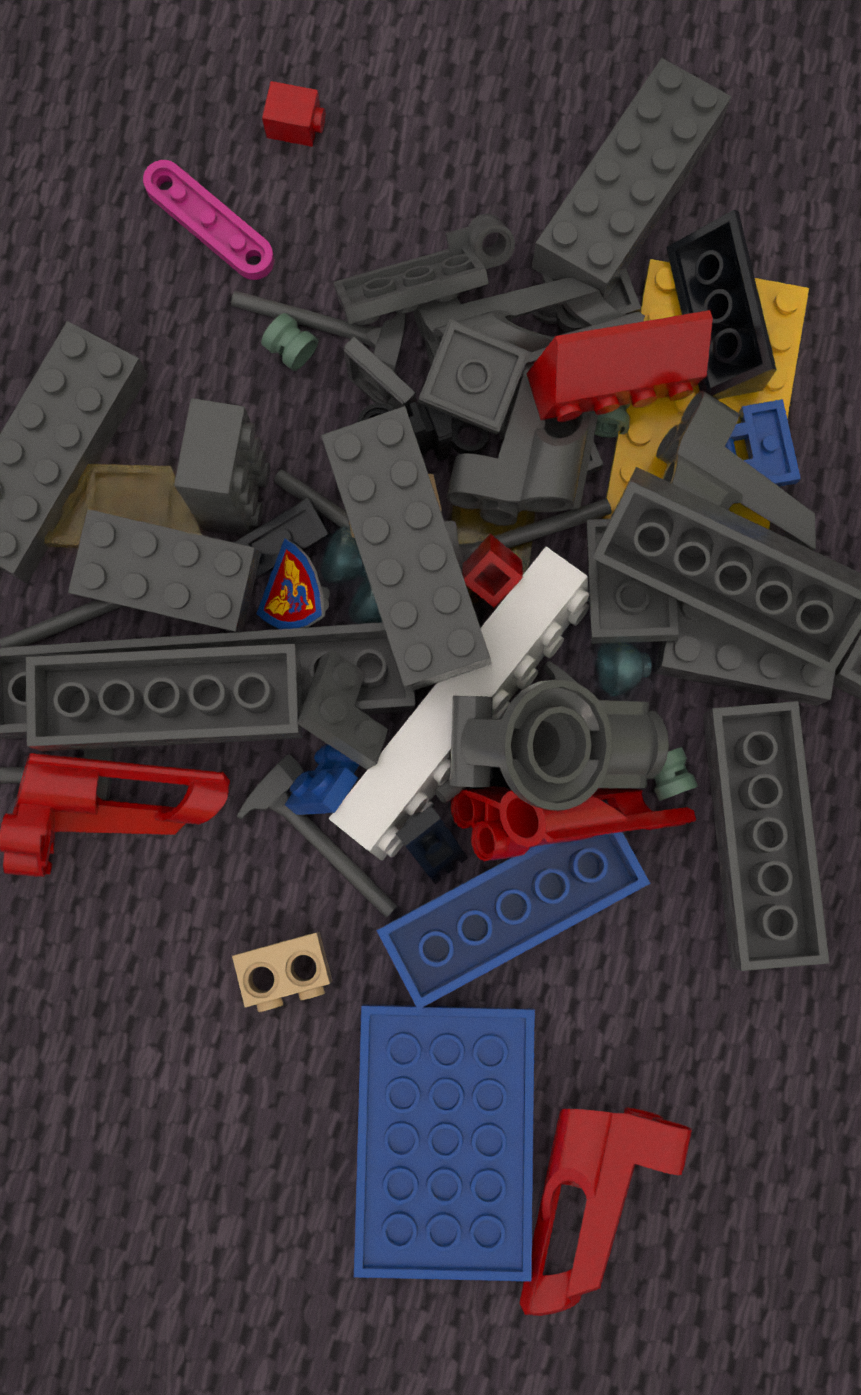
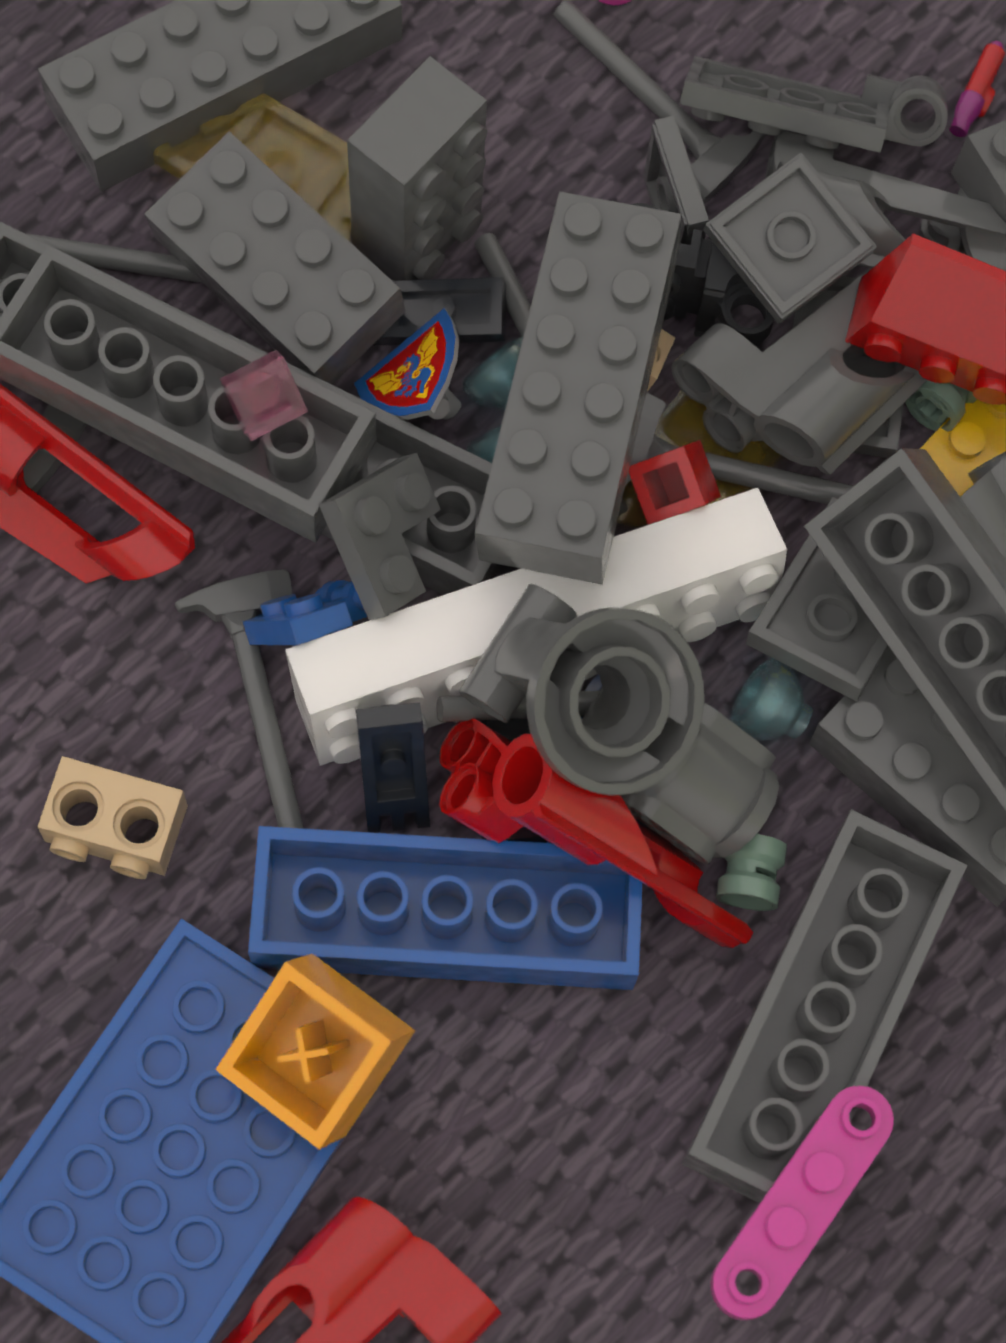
camera: 25 degrees right, 10 degrees down
sand green wheel [261,313,319,371] -> none
none -> light orange brick [215,954,416,1150]
none -> clear pink plate [220,350,308,441]
none -> dark pink plate [711,1086,893,1320]
none -> piece [949,41,1006,137]

